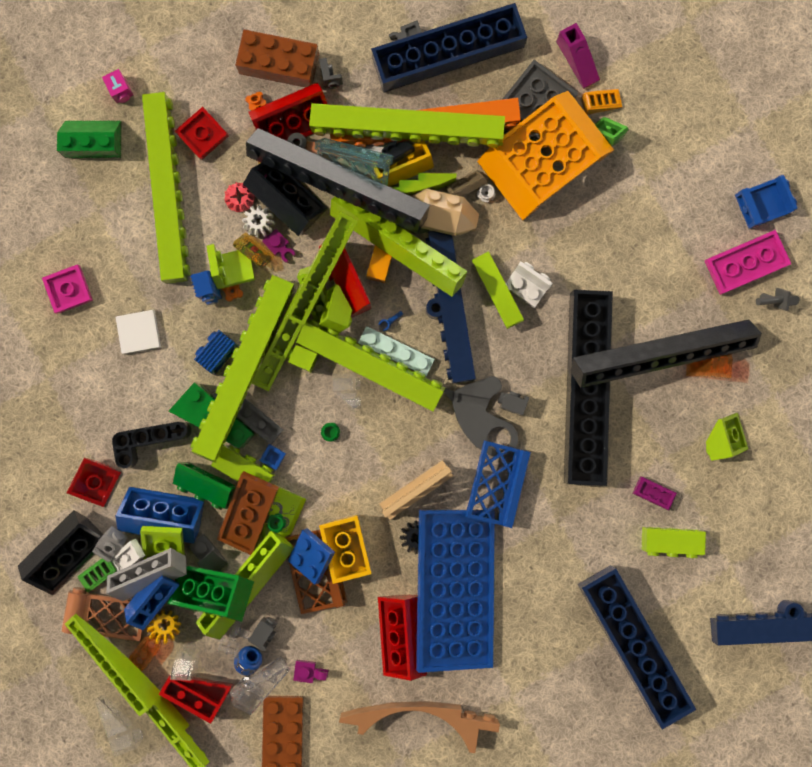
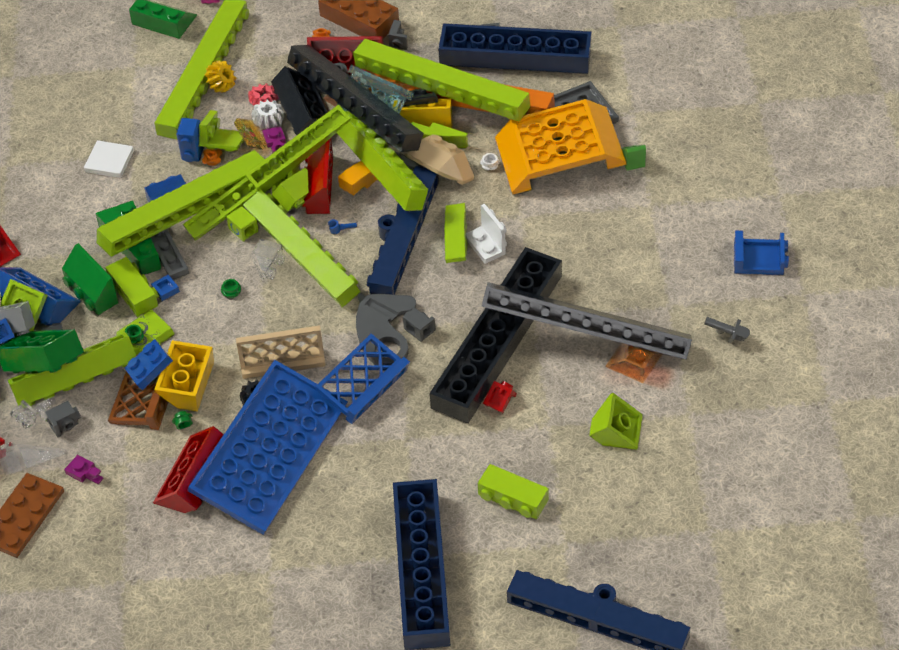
camera: 30 degrees right, 35 degrees down
dark pink plate [42,264,93,314] -> none
black beam [112,422,191,468] -> none
red plate [175,106,229,160] -> none
dark orange plate [217,471,279,555] -> none
blue head [234,646,263,676] -> none
medium nougat slope [339,701,500,753] -> none
light aqua plate [358,326,435,376] -> none
dark tan plate [445,170,487,196] -> none
magenta slope [556,23,600,89] -> none
light orange slope [581,89,622,115] -> none
magenta plate [632,476,677,511] -> none
dark pink plate [705,230,791,295] -> none
none -> green plate [172,411,193,430]
none -> yellow gear [204,60,237,93]
none -> red bracket [483,381,517,414]

